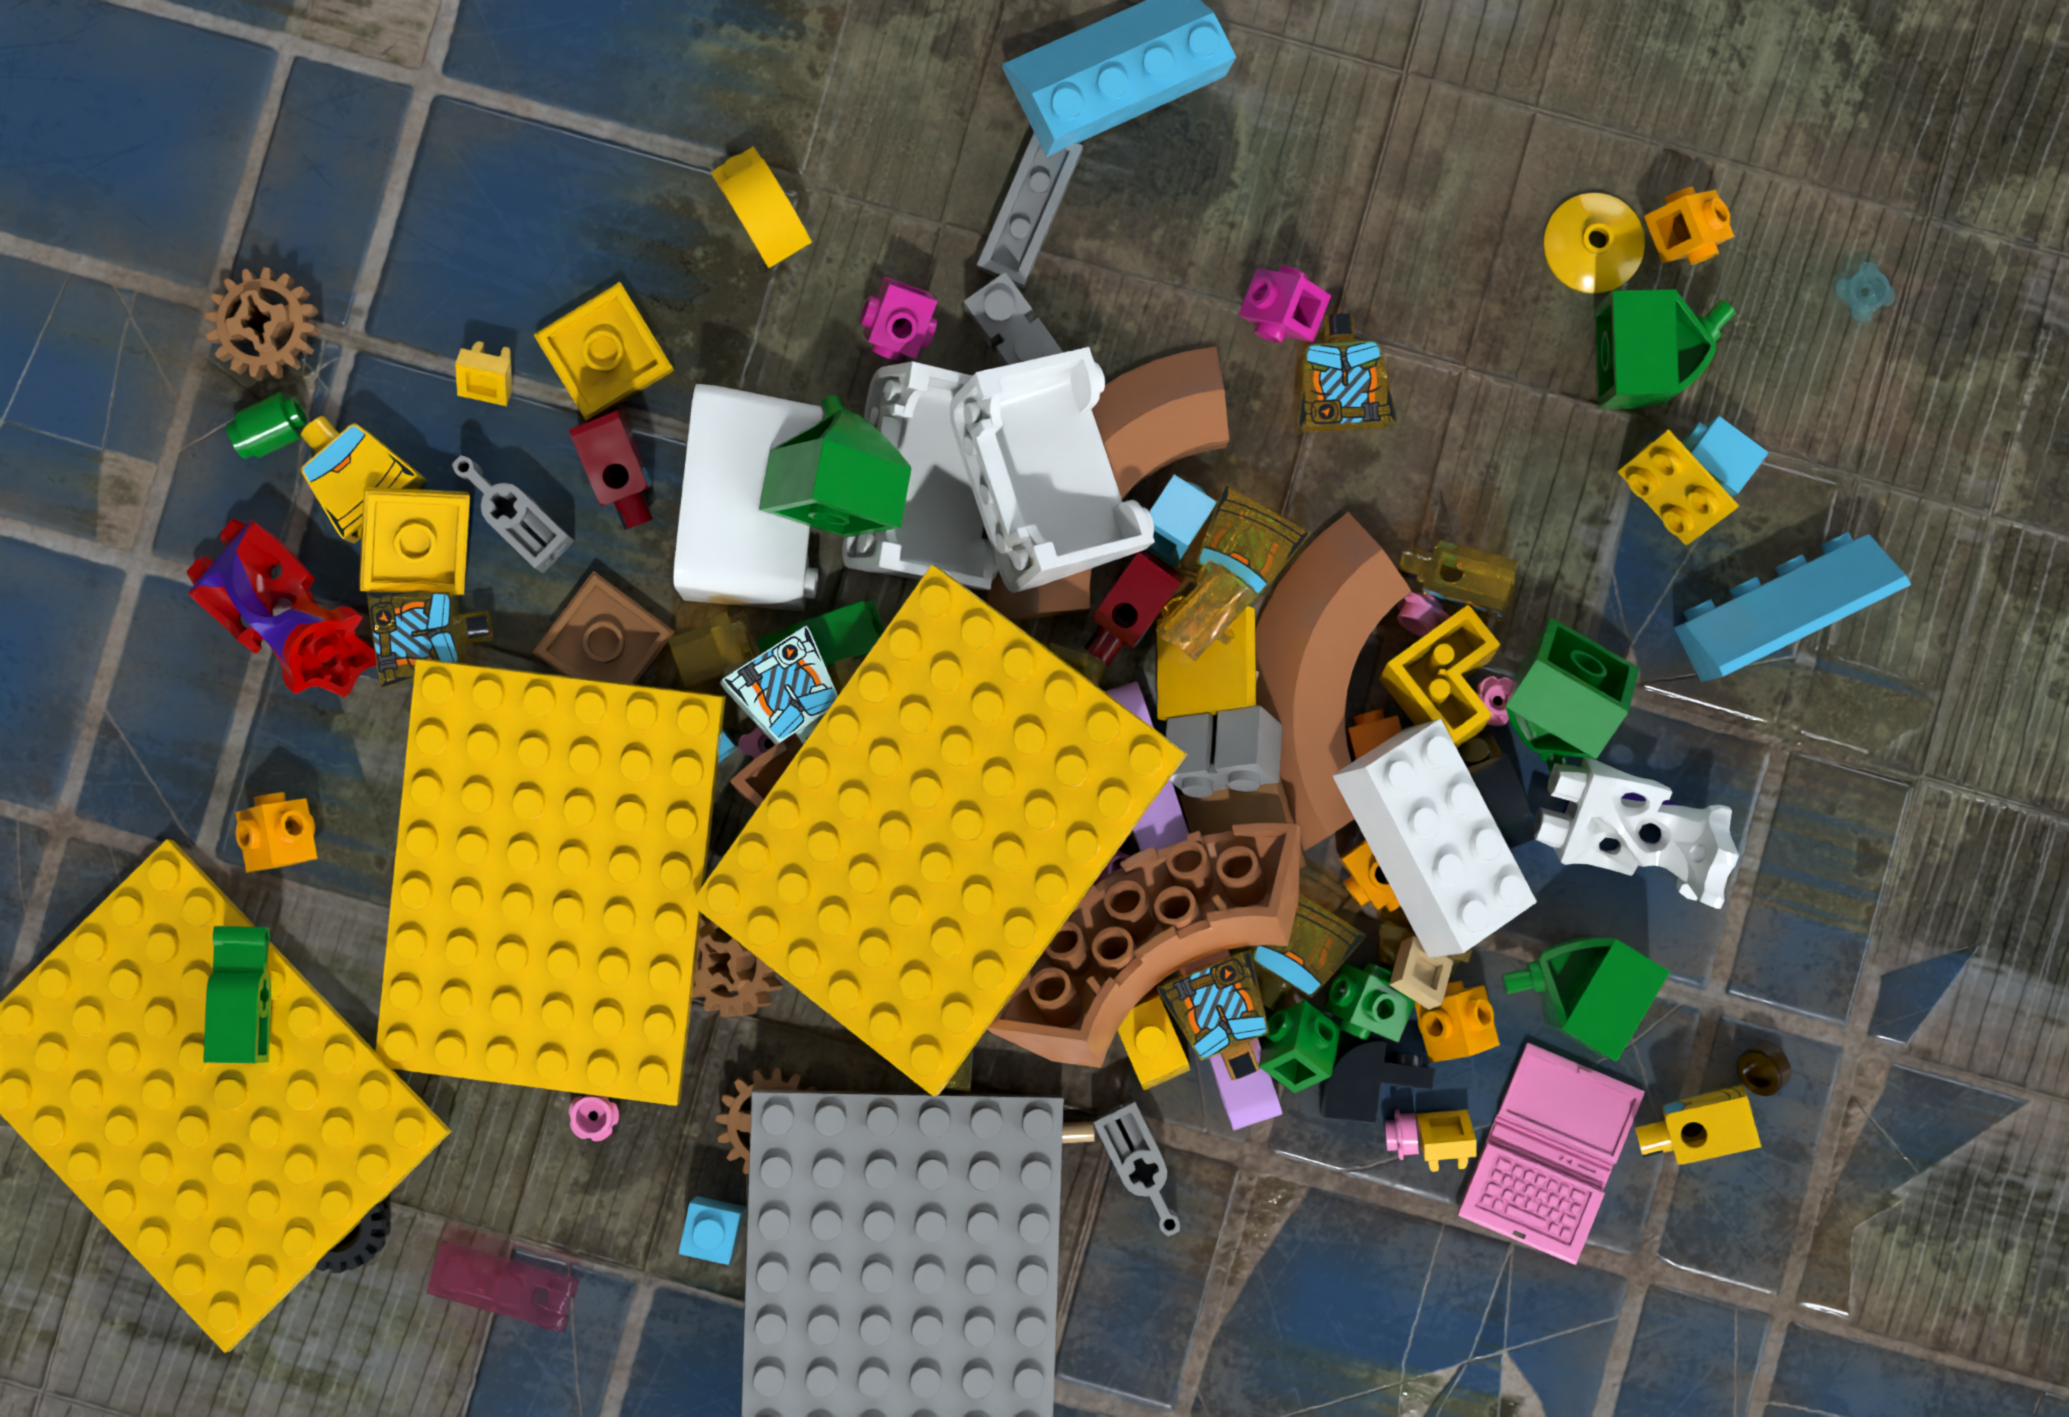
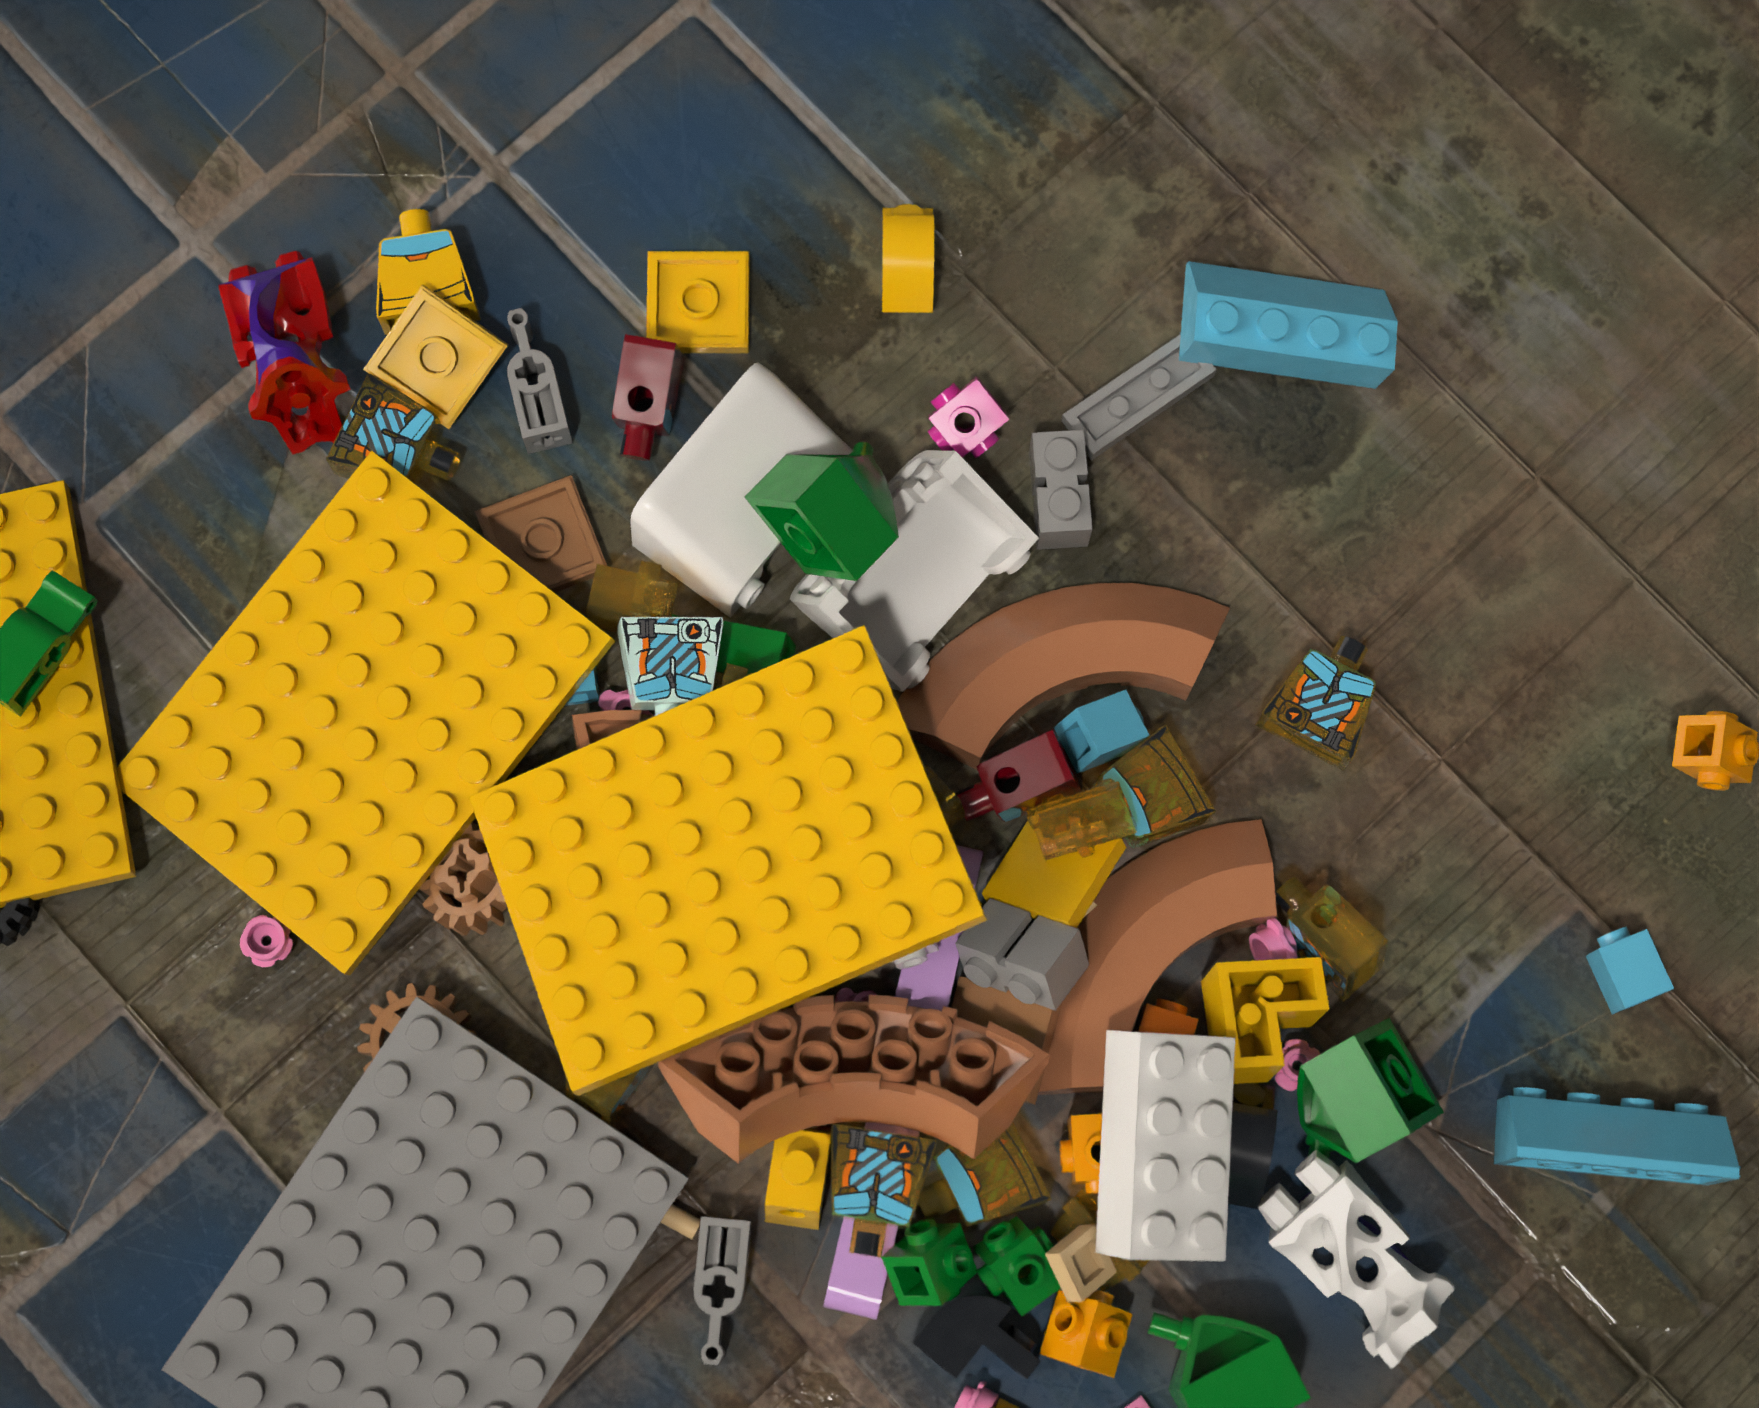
camera: 25 degrees right, 10 degrees down
medium nougat gear [205,267,320,380] -> none
green brick [226,392,308,460] -> none
light orange brick [235,792,318,873] -> none
clear pink plate [426,1241,580,1332] -> none
yellow tile [455,341,512,407] -> none
medium azure brick [678,1196,746,1265] -> none
white windscreen [950,347,1155,593] -> none
dark pink brick [1239,265,1331,344] -> none
yellow dish [1543,193,1645,294] -> none
green piece [1594,289,1736,410] -> none
yellow hinge [1617,429,1739,546] -> none

